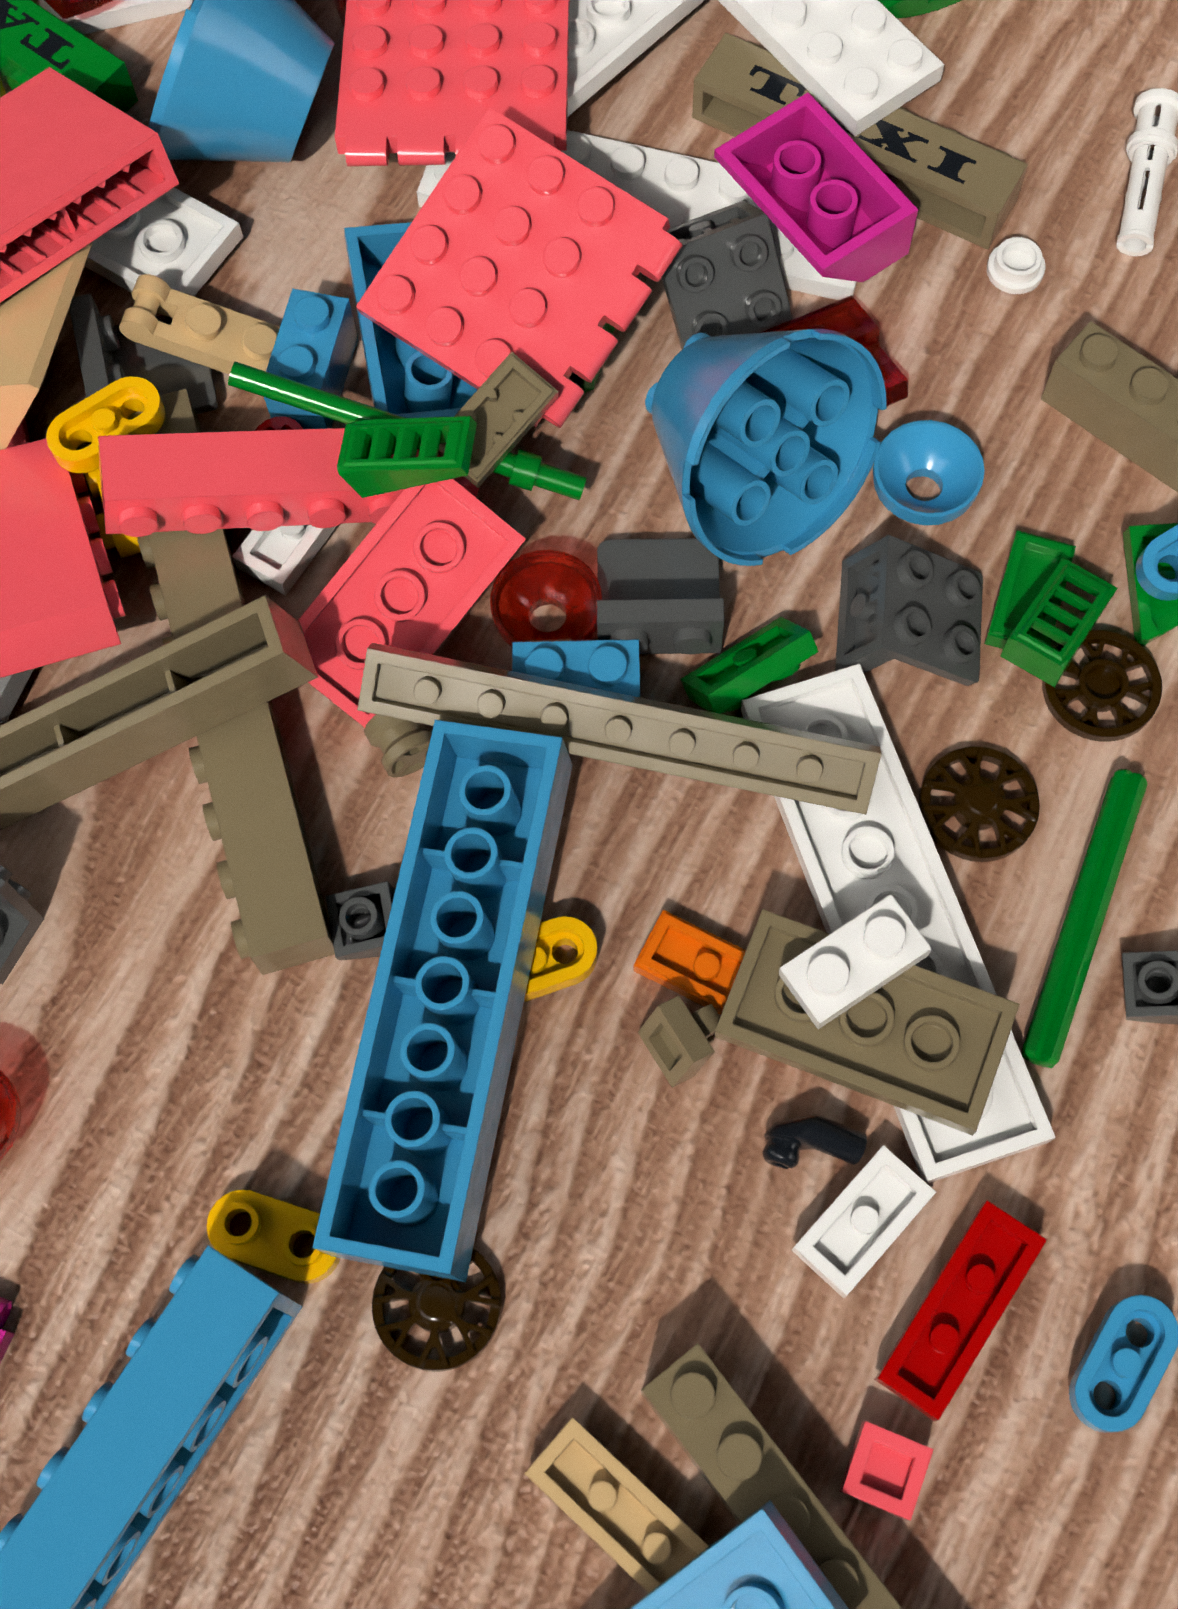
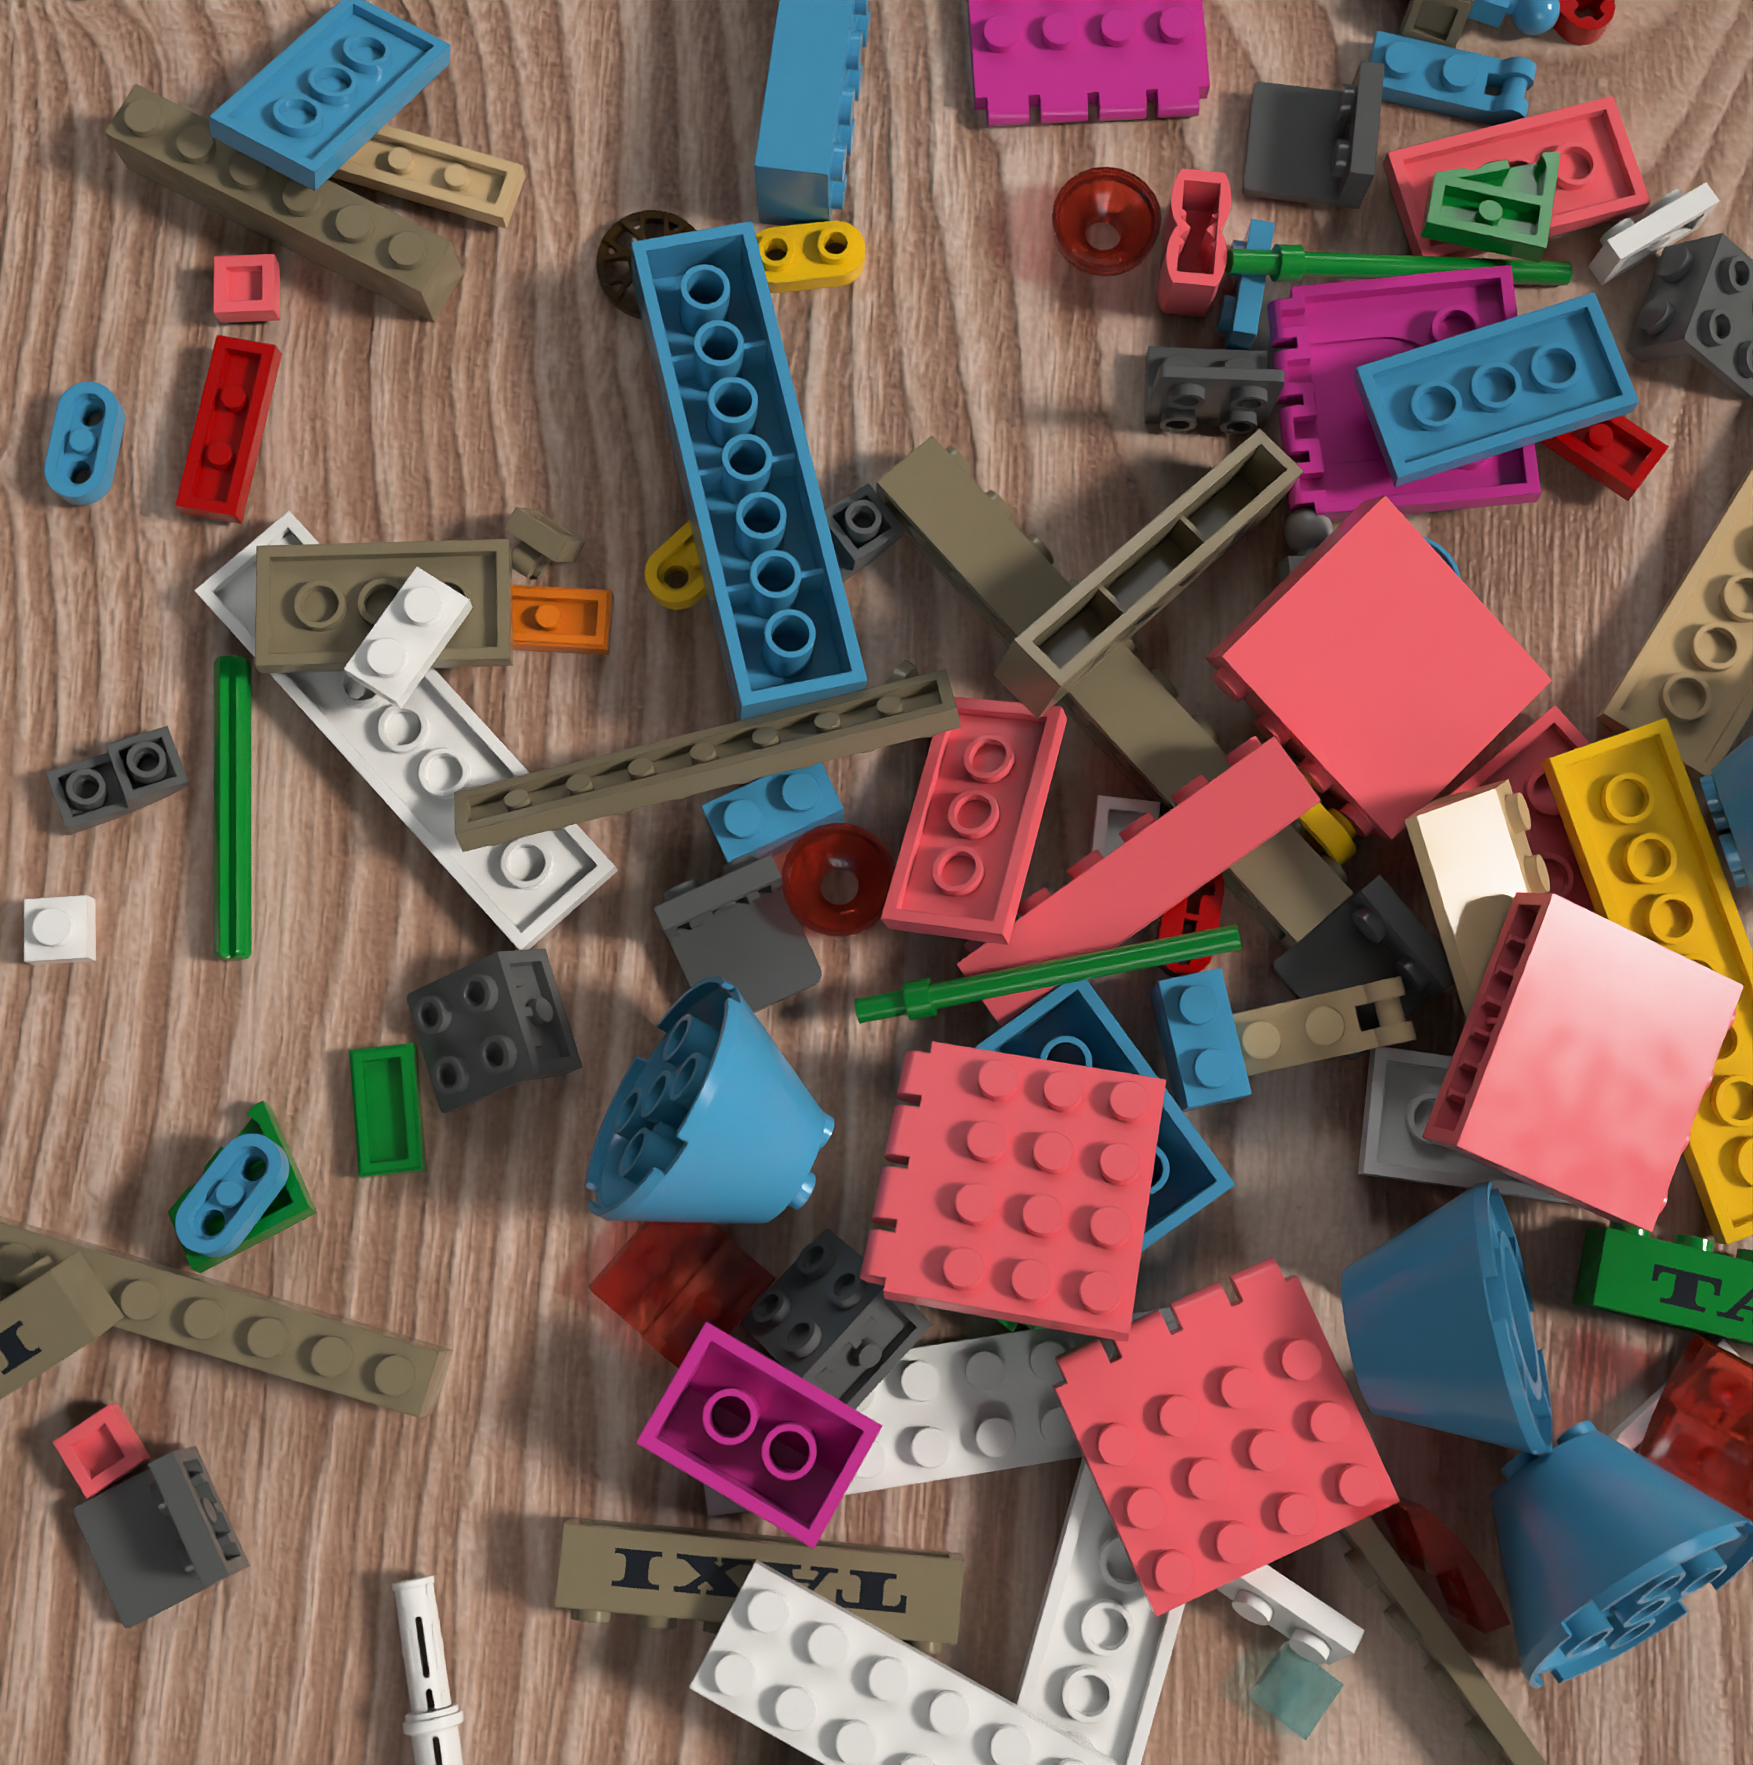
camera: 150 degrees right, 10 degrees up
yellow plate [46,376,165,473] -> none
green slope [337,416,477,498] -> none
dark tan plate [438,352,559,488] -> none
green plate [680,617,819,714] -> none
black arm [762,1114,867,1169] -> none
white plate [792,1145,936,1298] -> none
dark azure piece [873,420,985,526] -> none
dark brown wheel [919,747,1040,862] -> none
white plate [986,237,1045,294] -> none
green slope [1000,558,1118,688] -> none
dark brown wheel [1042,630,1162,742] -> none

